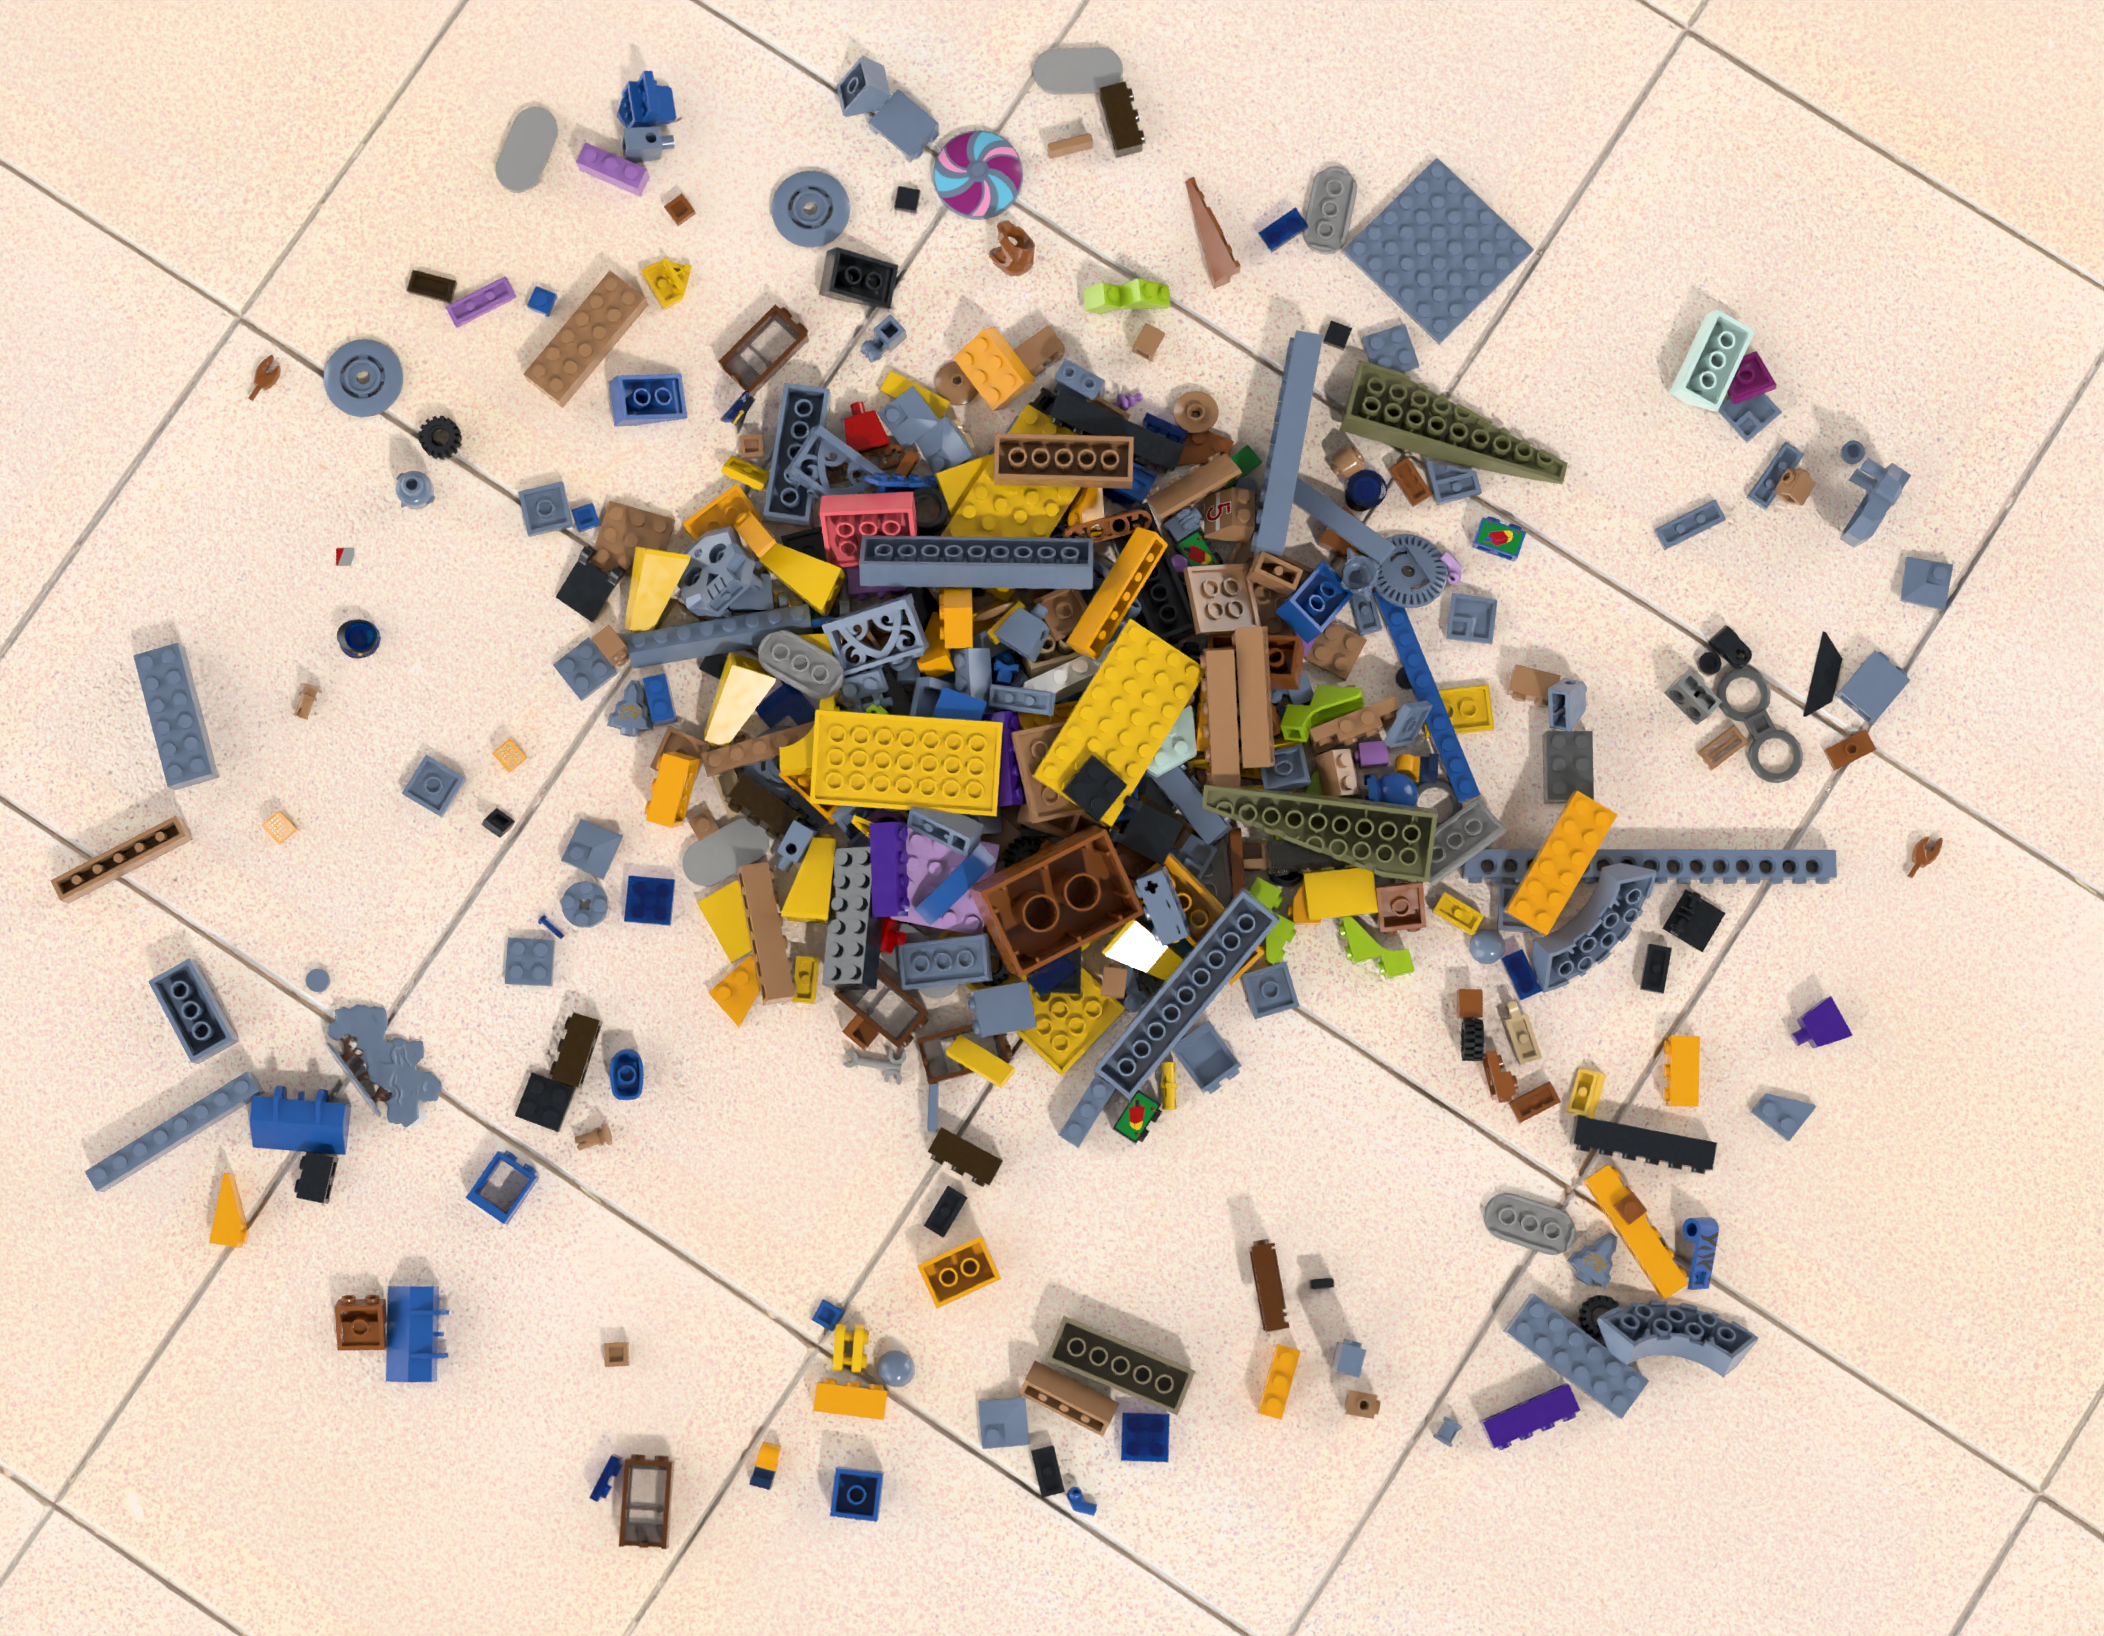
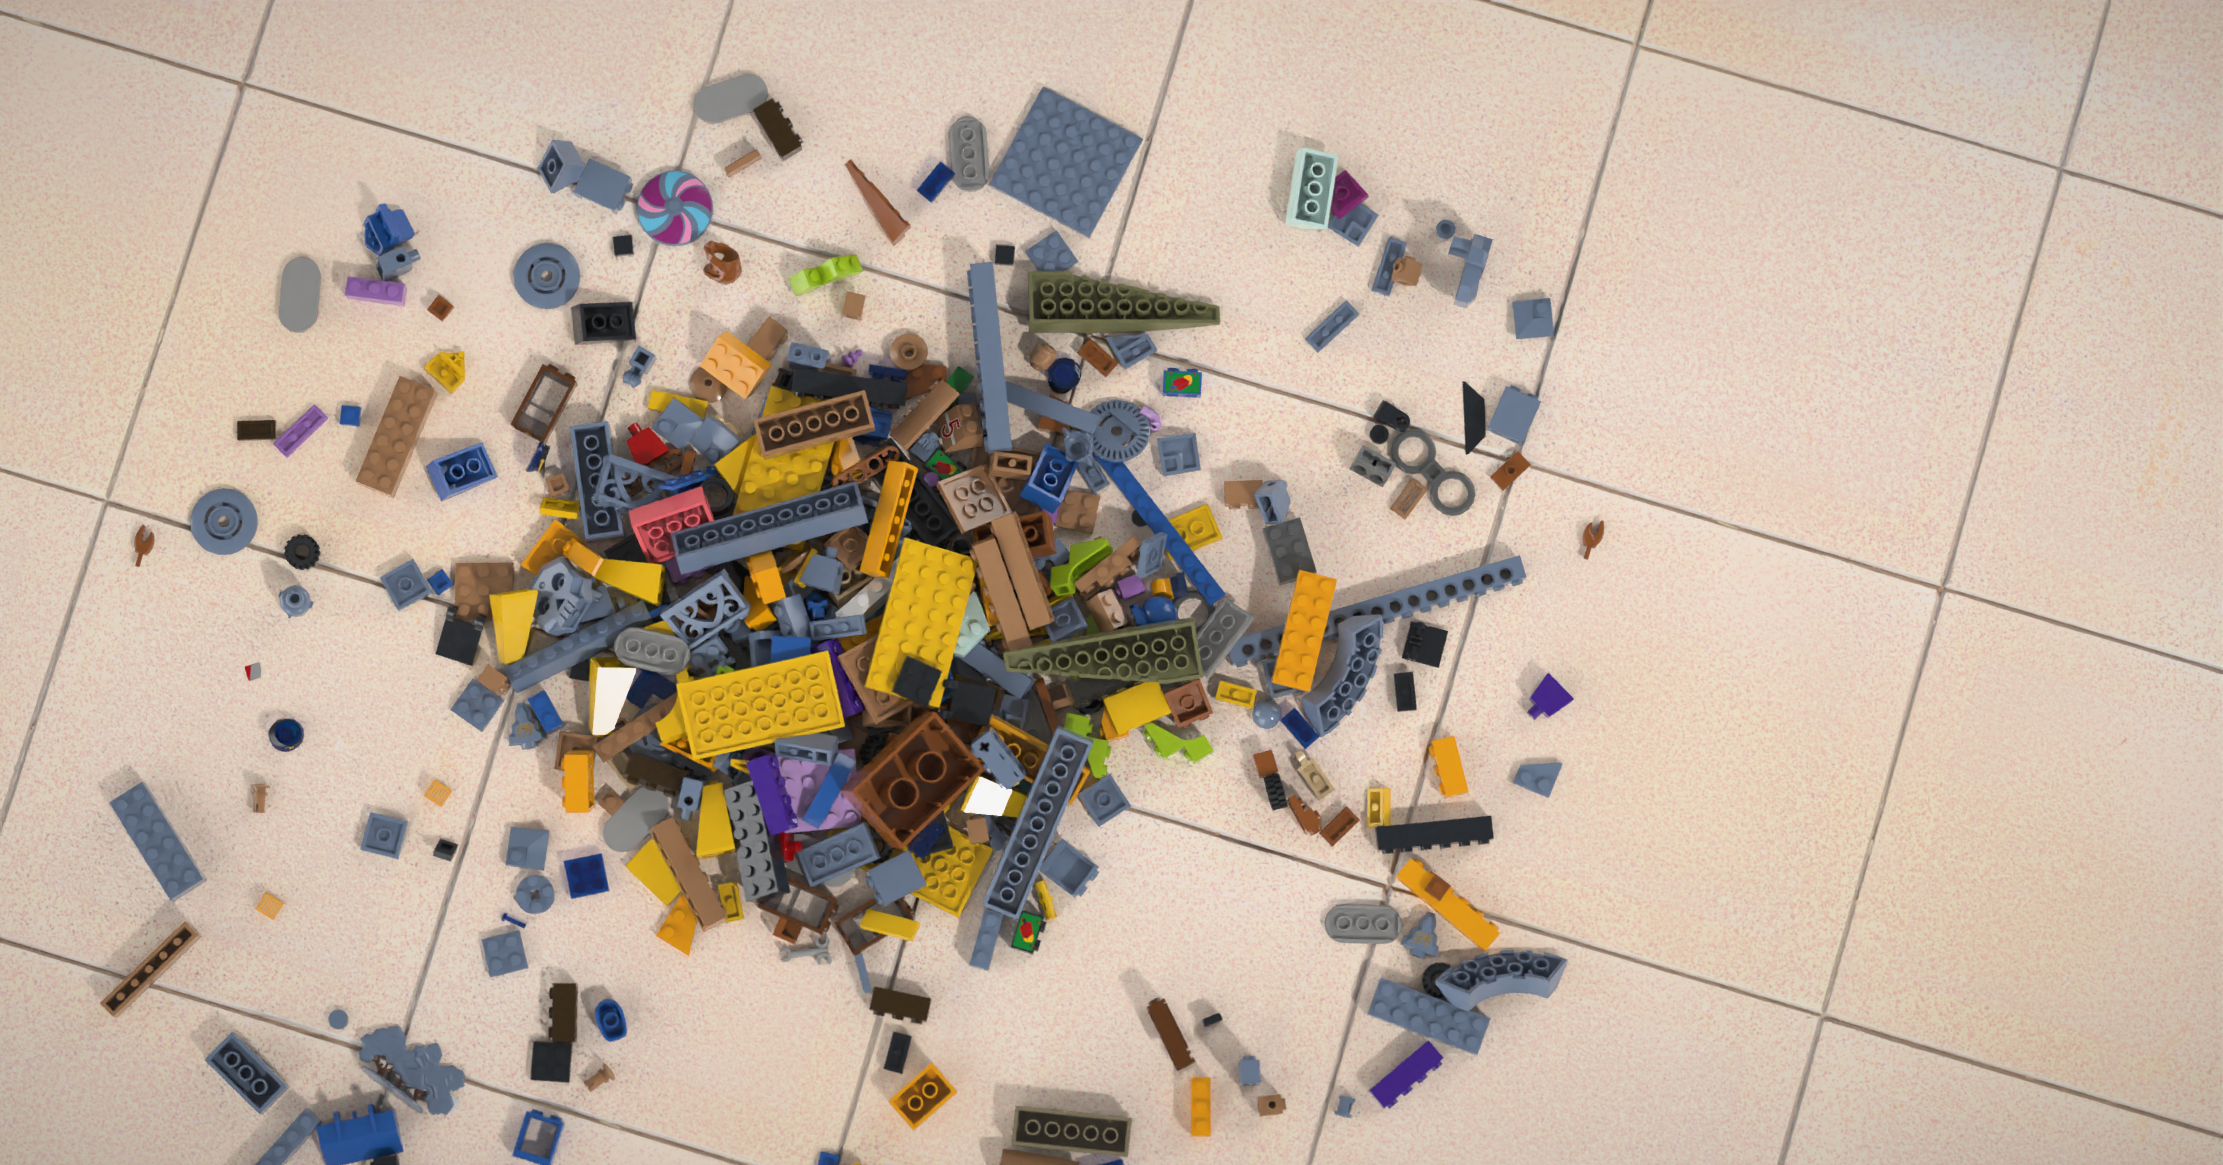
camera: 20 degrees left, 0 degrees up
blue door [1682,1217,1719,1290] -> none

